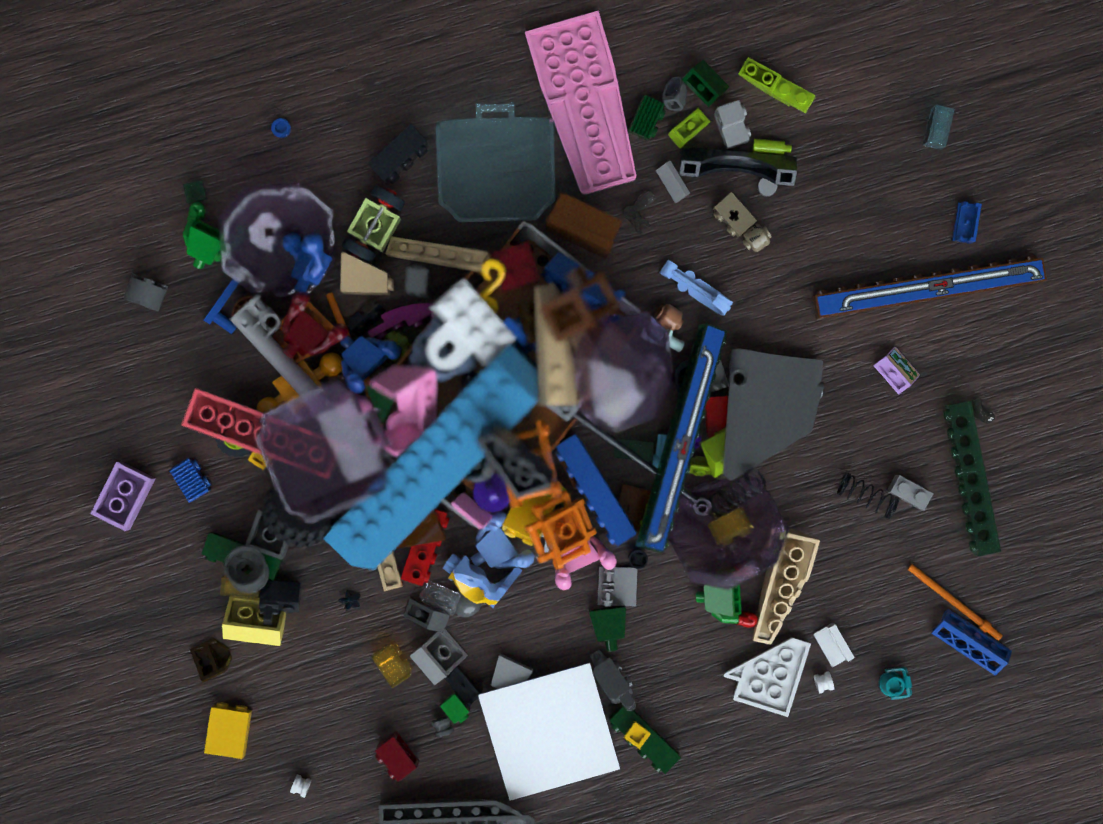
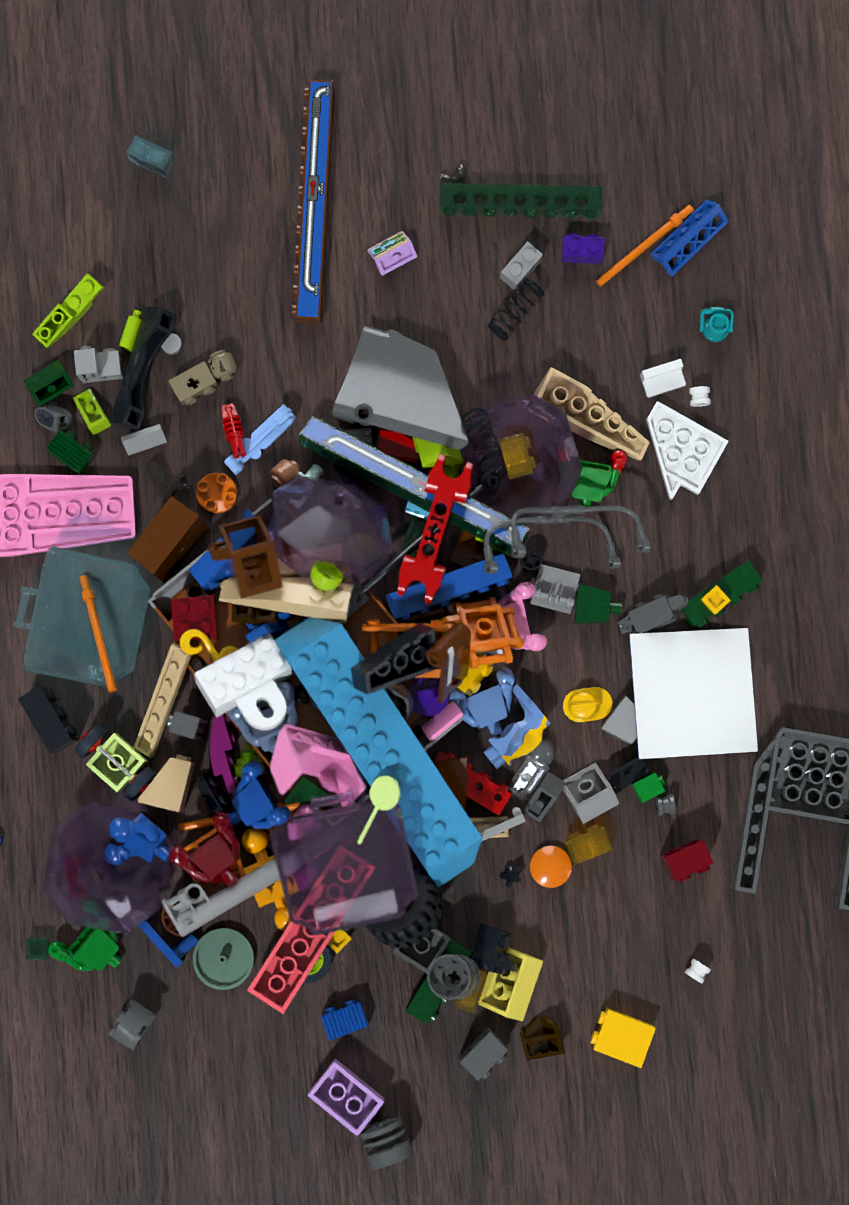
camera: 85 degrees left, 5 degrees down
blue hinge [952,202,982,244] -> none
none -> orange bar [80,575,117,692]
none -> sand green piece [193,928,254,990]
none -> orange dish [196,473,237,513]
none -> red hinge [222,403,247,459]
none -> lime hair [310,561,344,591]
none -> yellowish green piece [357,776,400,845]
none -> dark grey wheel [360,1117,413,1169]
none -> red piece [397,454,474,605]
none -> reddish brown door [426,622,471,703]
none -> dark grey brick [459,1027,508,1081]
none -> light grey hinge [479,807,526,841]
none -> dark grey bar [483,506,651,574]
none -> orange dish [530,846,572,888]
none -> dark purple brick [561,233,604,264]
none -> yellow piece [563,687,612,722]

